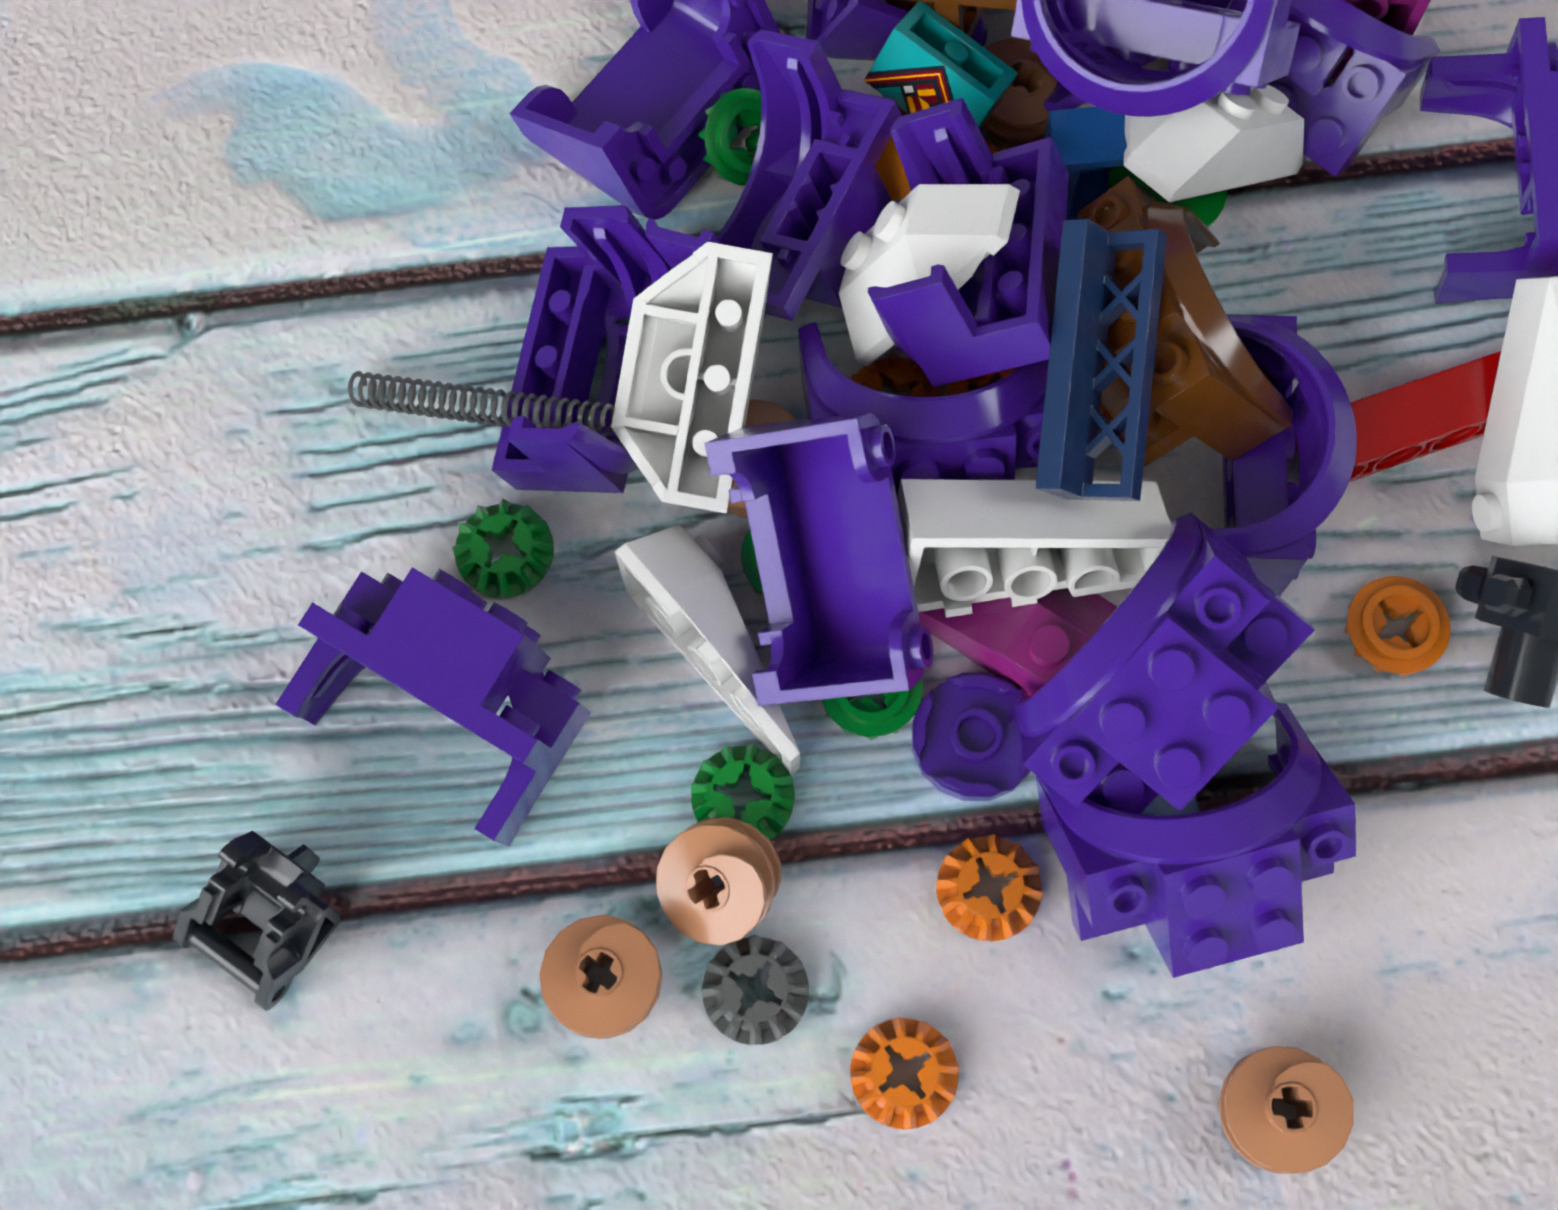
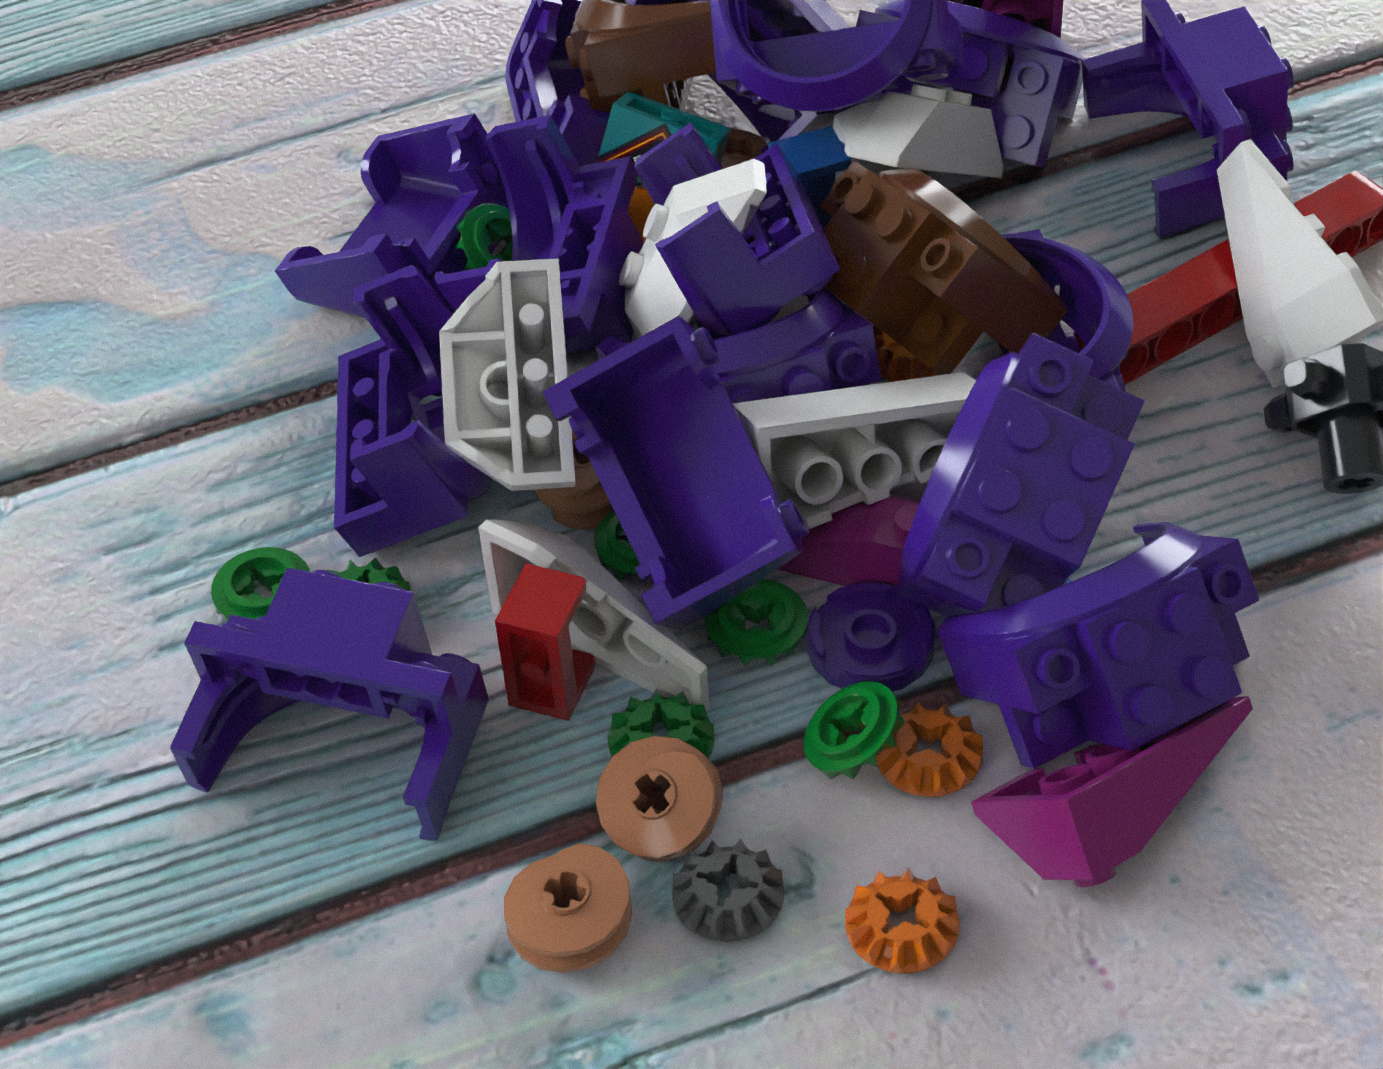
camera: 15 degrees left, 25 degrees down
black piece [173,830,343,1011] -> none
dark grey piece [348,371,614,438] -> none
dark blue fence [1036,219,1167,501] -> none
nougat piece [1218,1046,1354,1174] -> none
orange gear [1344,576,1451,678] -> none
none -> green gear [211,547,310,620]
none -> red panel [495,563,596,721]
none -> green gear [804,681,905,779]
none -> magenta wedge [971,696,1253,887]

